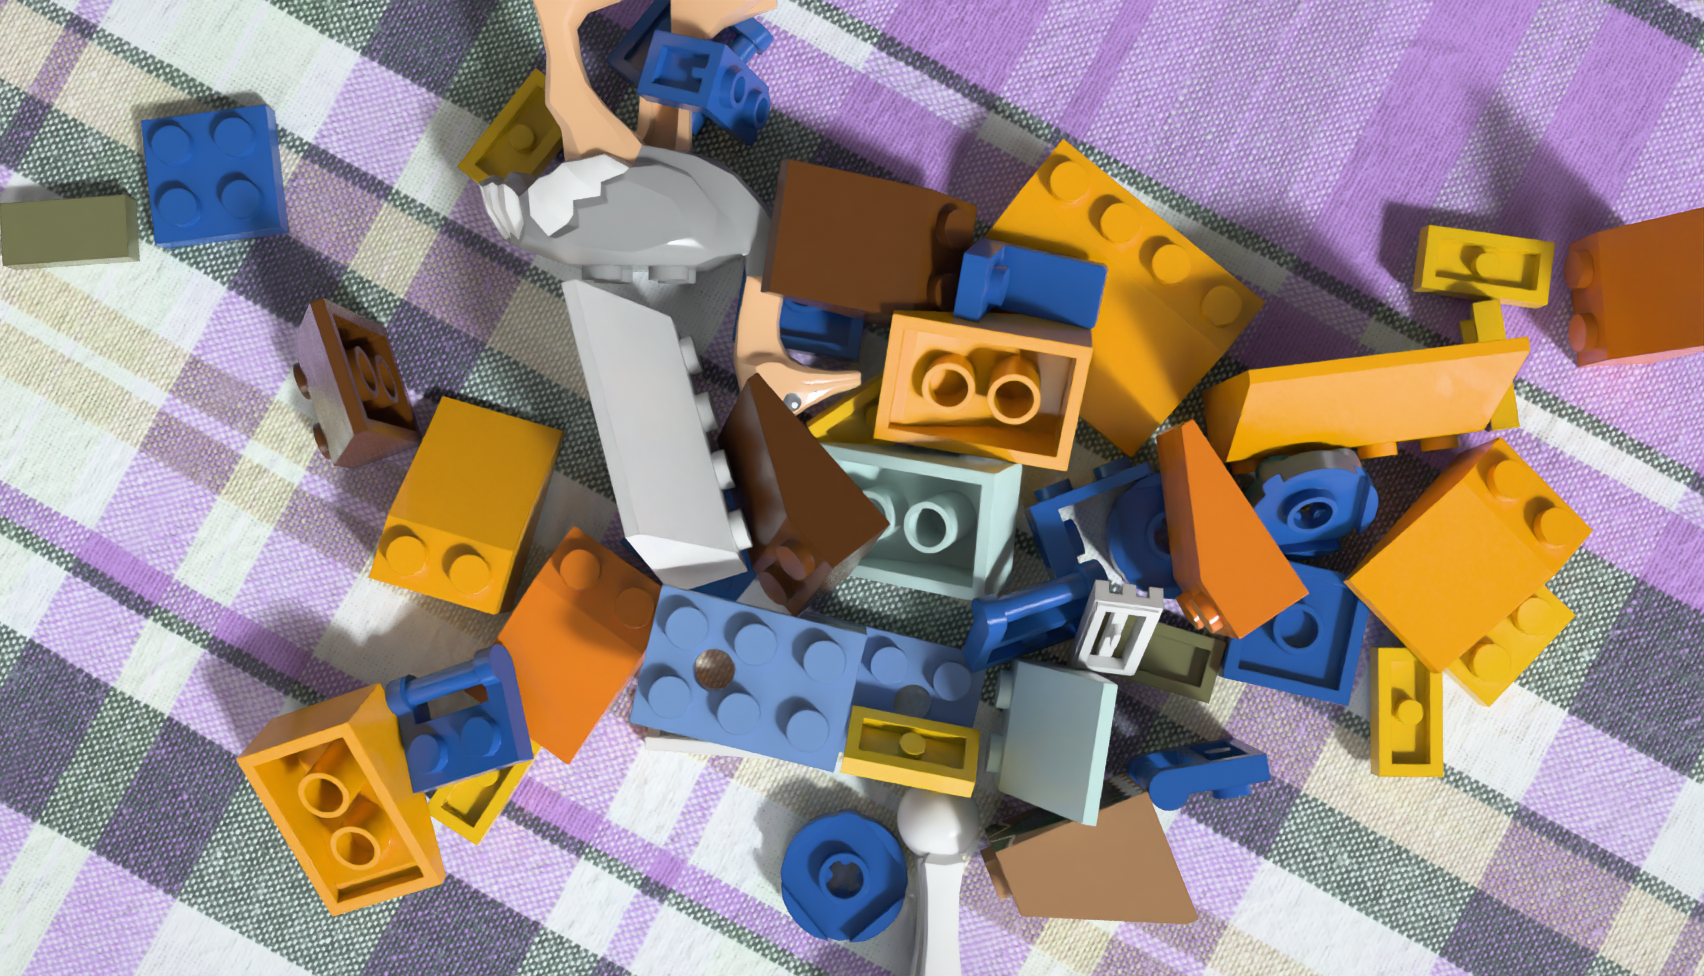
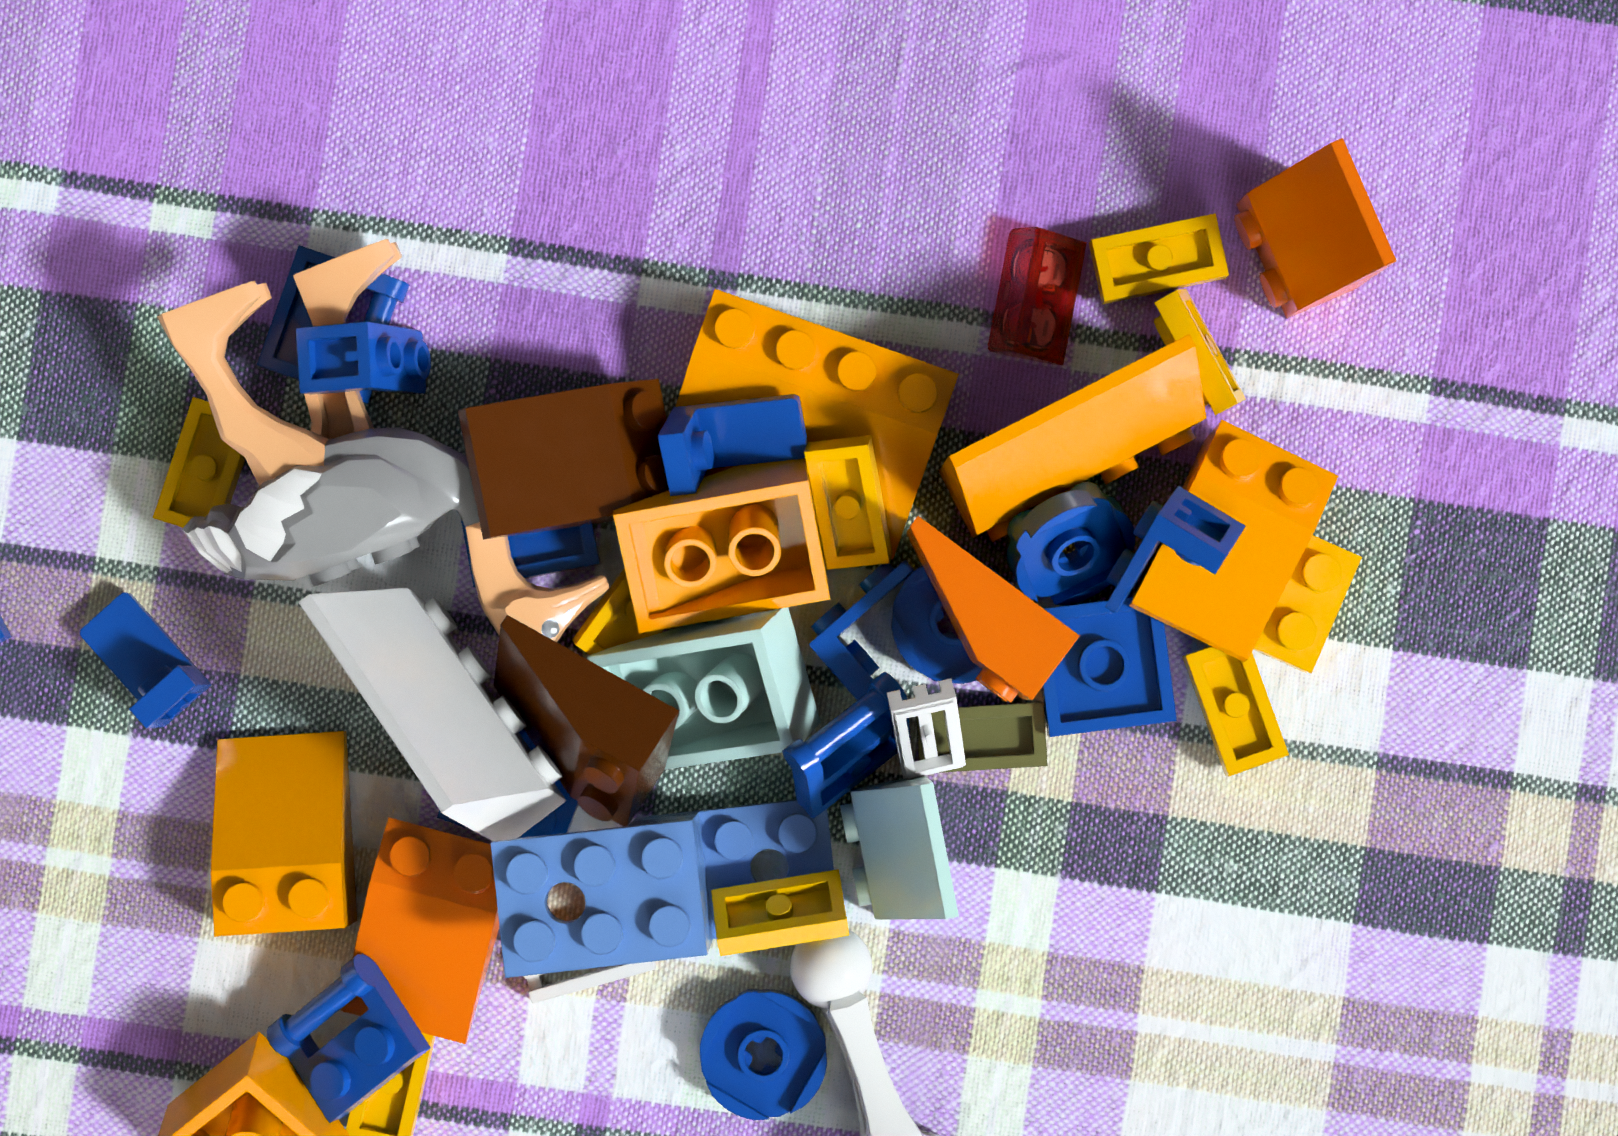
camera: 25 degrees left, 0 degrees up
reddish brown slope [293,298,423,469] -> none
medium nougat slope [980,772,1199,924] -> none
blue plate [1126,737,1271,811] -> none
none -> blue bracket [80,592,212,728]
none -> yellow plate [804,435,893,570]
none -> clear red slope [988,227,1087,365]
none -> blue bracket [1105,486,1246,614]

